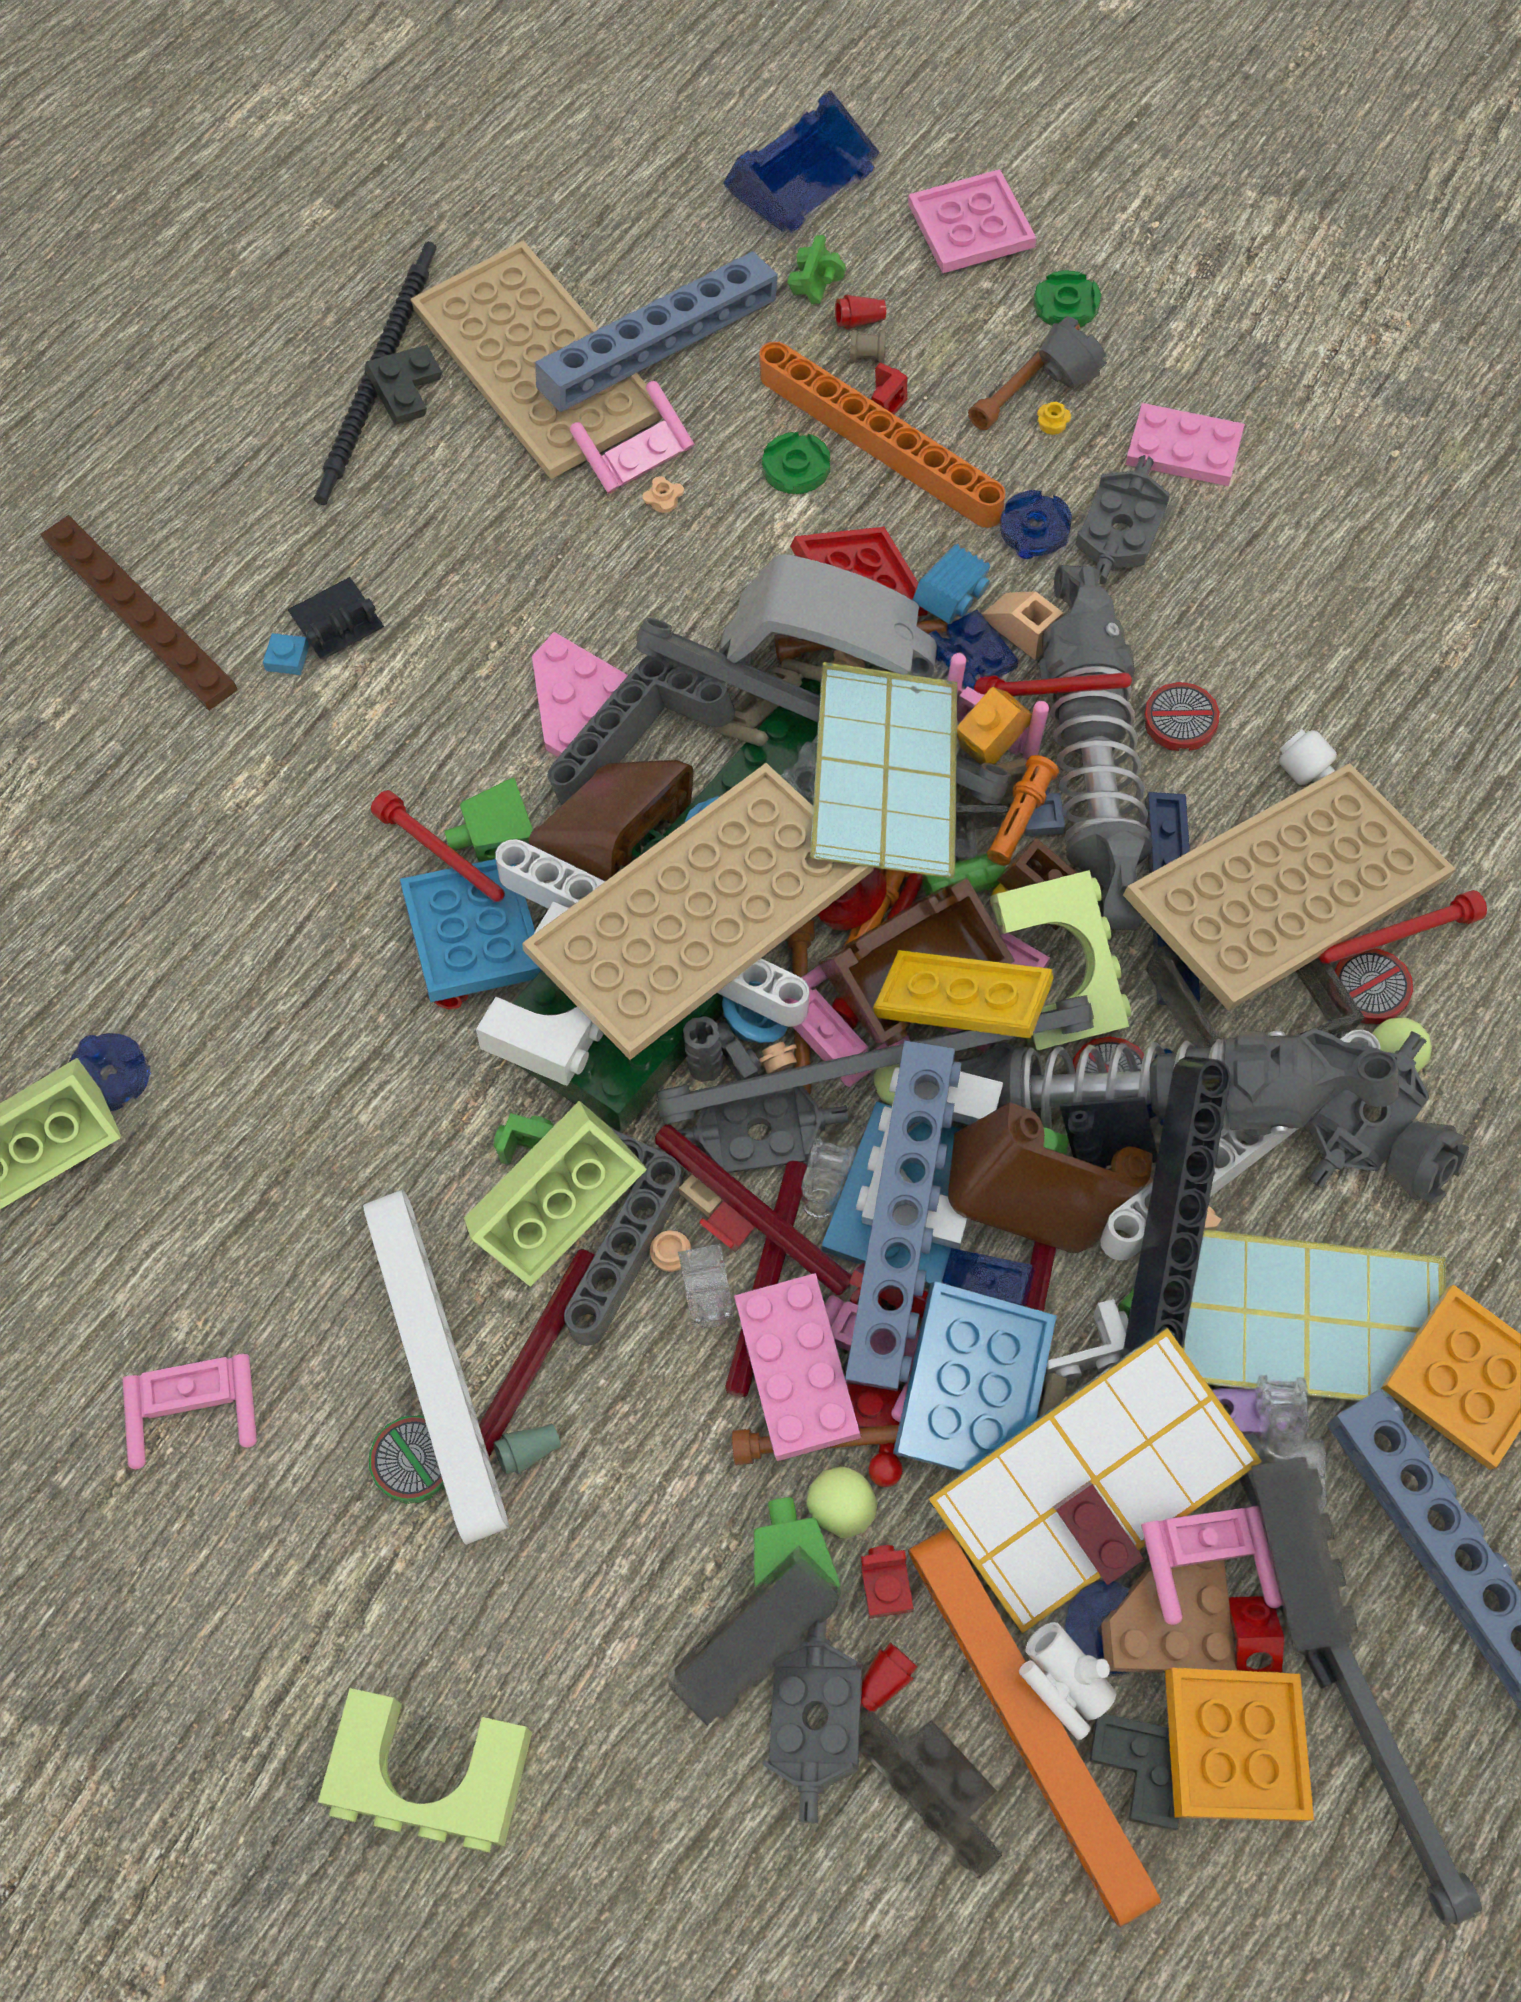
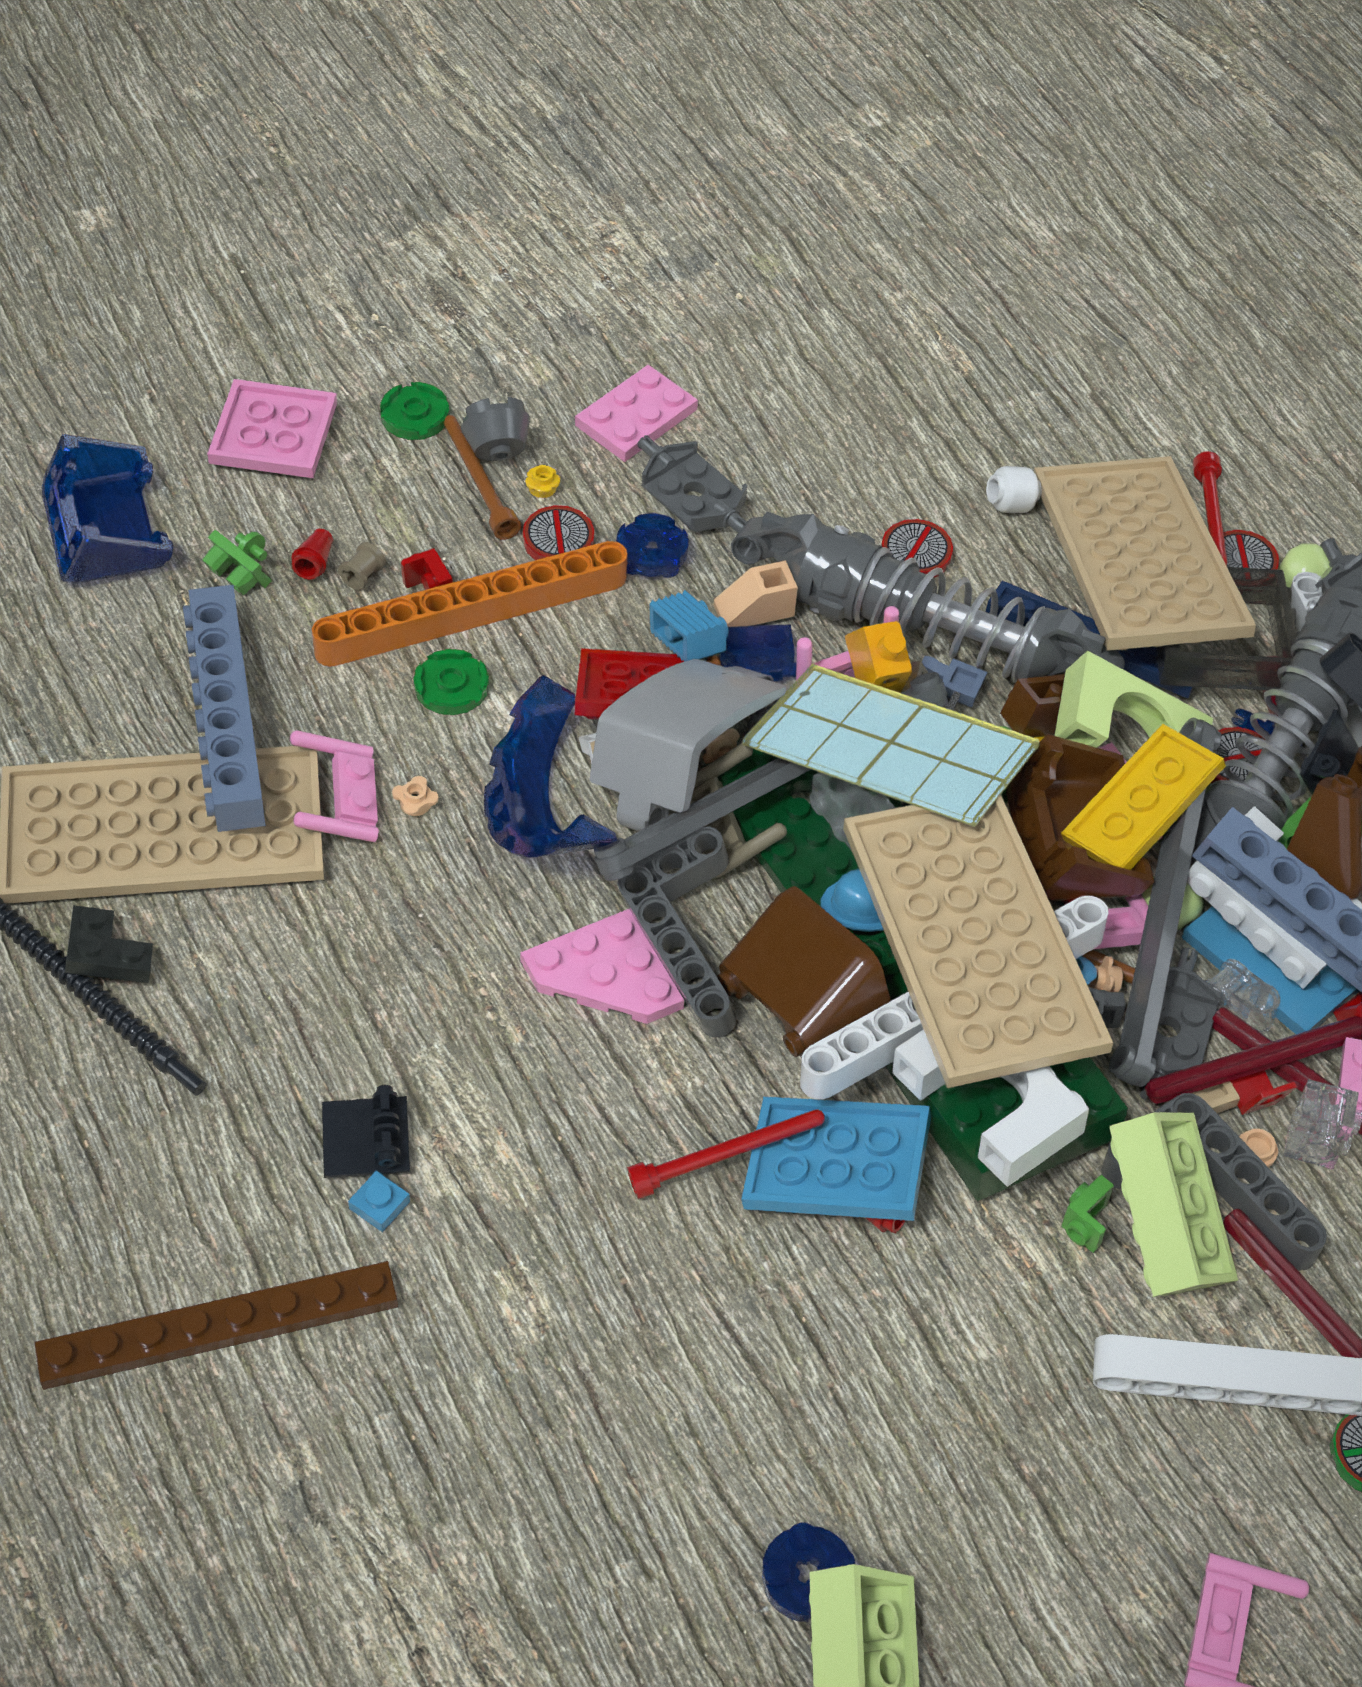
camera: 70 degrees left, 10 degrees down
bright green torso [444,777,533,862] -> none
red piece [974,673,1132,697] -> none
orange pin [987,755,1059,866] -> none
none -> clear blue windscreen [484,675,617,858]
none -> tile [523,505,594,560]

